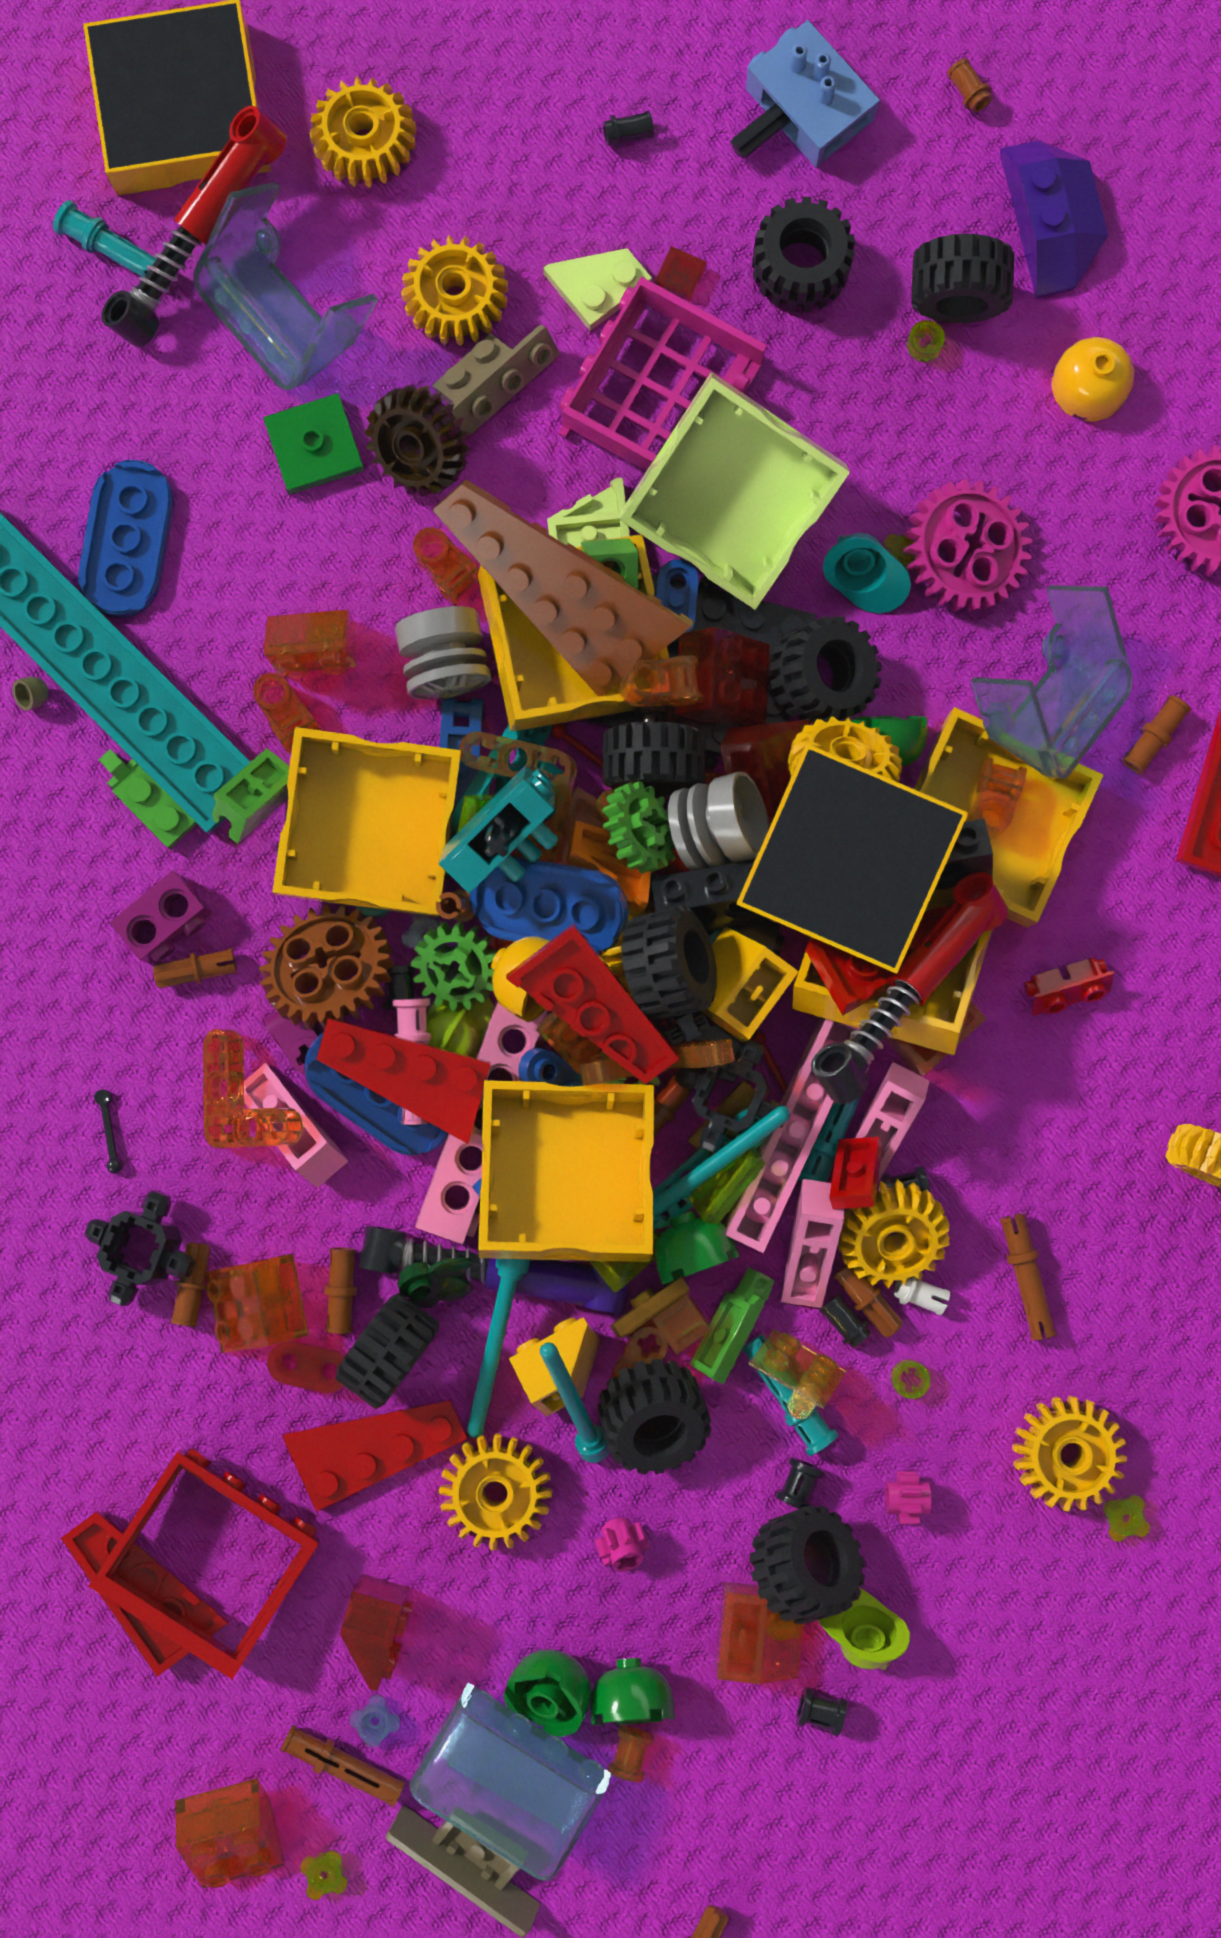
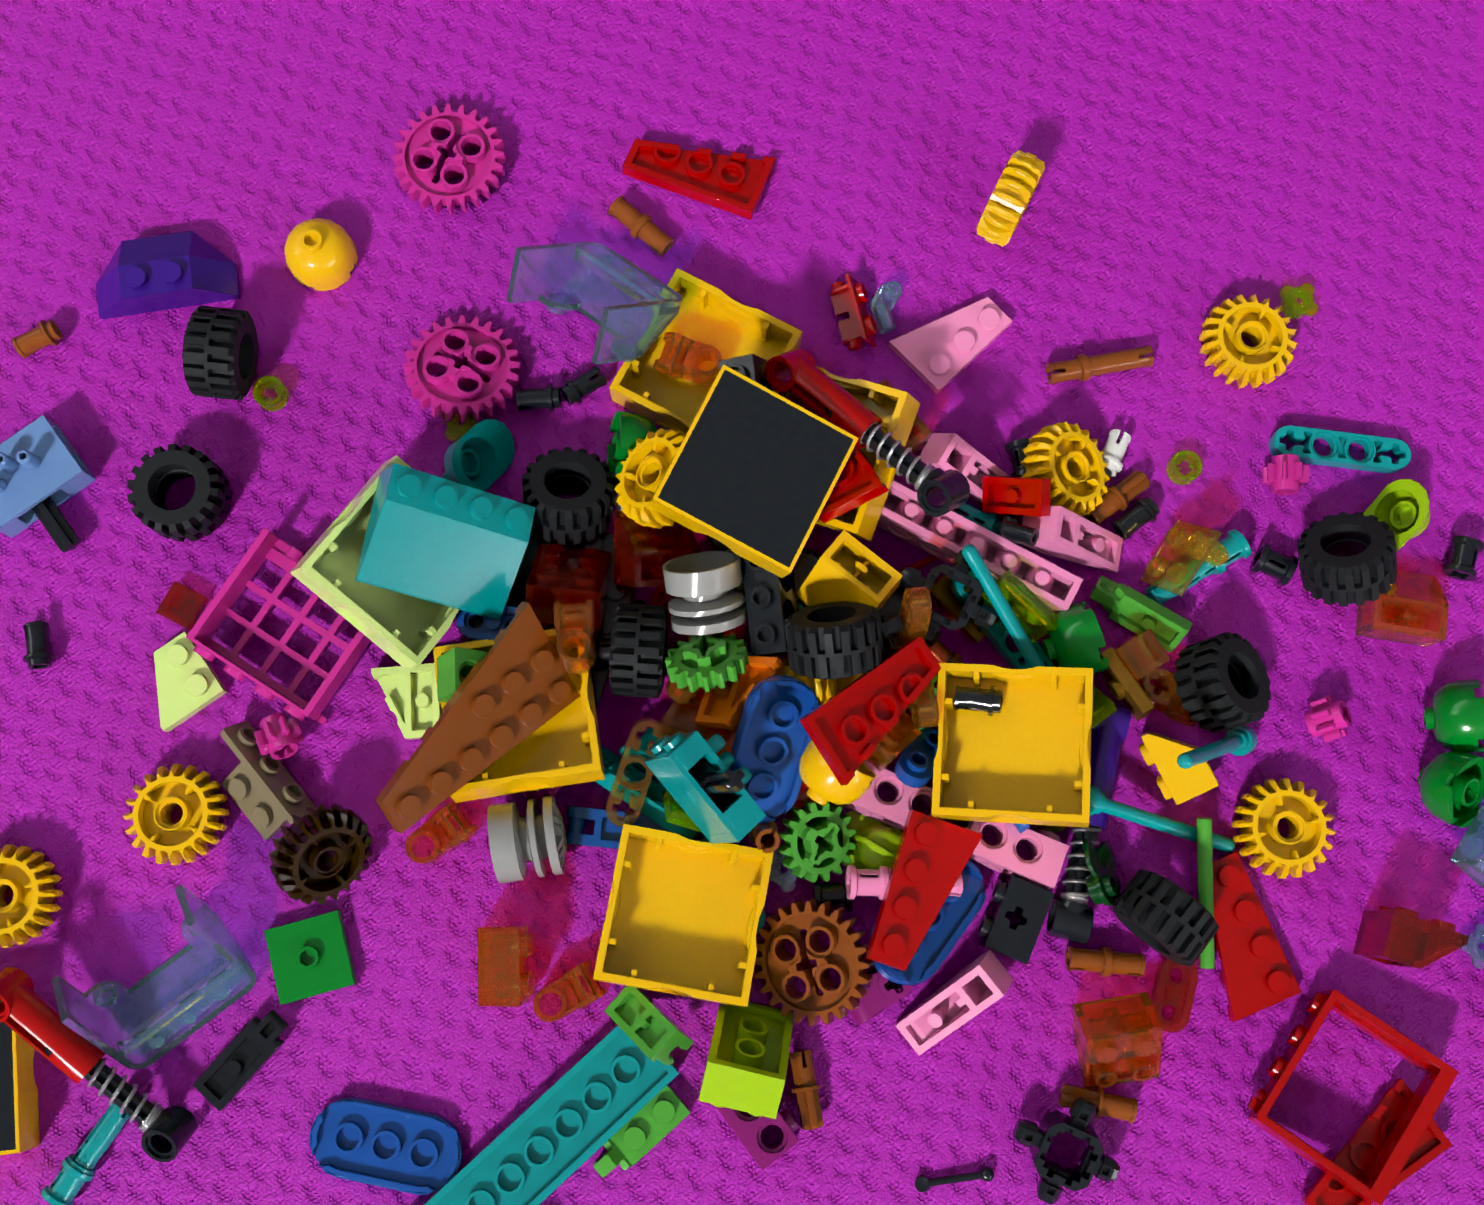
camera: 90 degrees left, 5 degrees down
clear orange beam [203,1029,303,1148] -> none
red hinge [551,723,603,770] -> none
none -> black hinge [192,1010,290,1111]
none -> dark pink gear [254,713,304,760]
none -> teal slope [355,463,536,620]
none -> black pin [516,383,562,412]
none -> black pin [560,365,607,405]
none -> lime slope [698,1002,794,1119]
none -> clear light blue arm [870,280,902,334]
none -> bright pink wing [888,297,1012,394]
none -> black pin [954,686,1003,716]
none -> black brick [977,875,1055,964]
none -> black arm [995,514,1039,547]
none -> bright green bar [1196,817,1215,969]
none -> teal beam [1268,425,1411,474]

